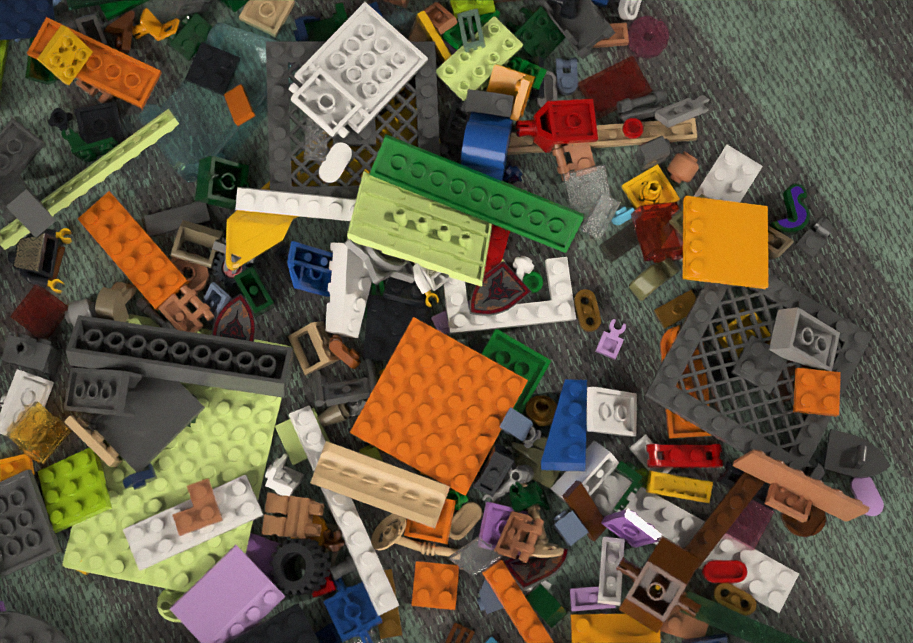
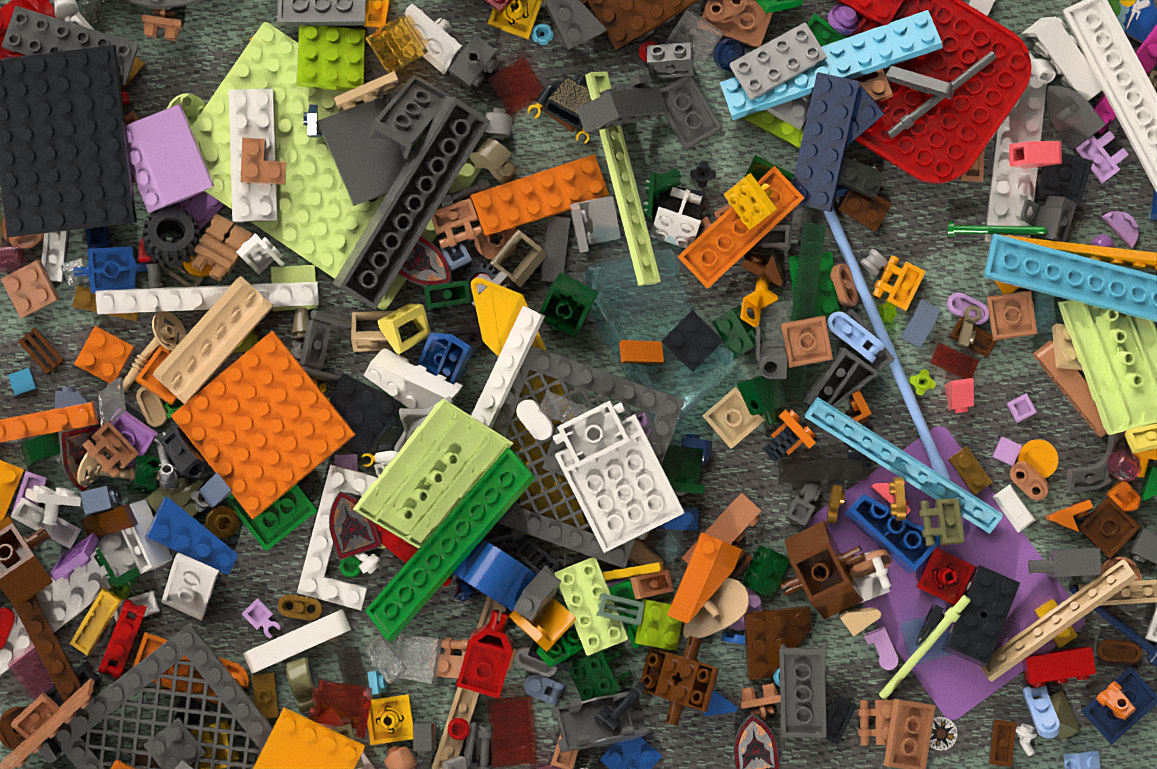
camera: 115 degrees right, 5 degrees up
reddish brown plate [322,529,345,552] -> none
dark orange plate [329,334,361,369] -> none
none -> white plate [25,485,81,525]
none -> white beam [243,609,351,674]
none -> light yellow tile [378,304,431,354]
none -> light grey bracket [570,196,621,253]
none -> white plate [650,187,702,248]

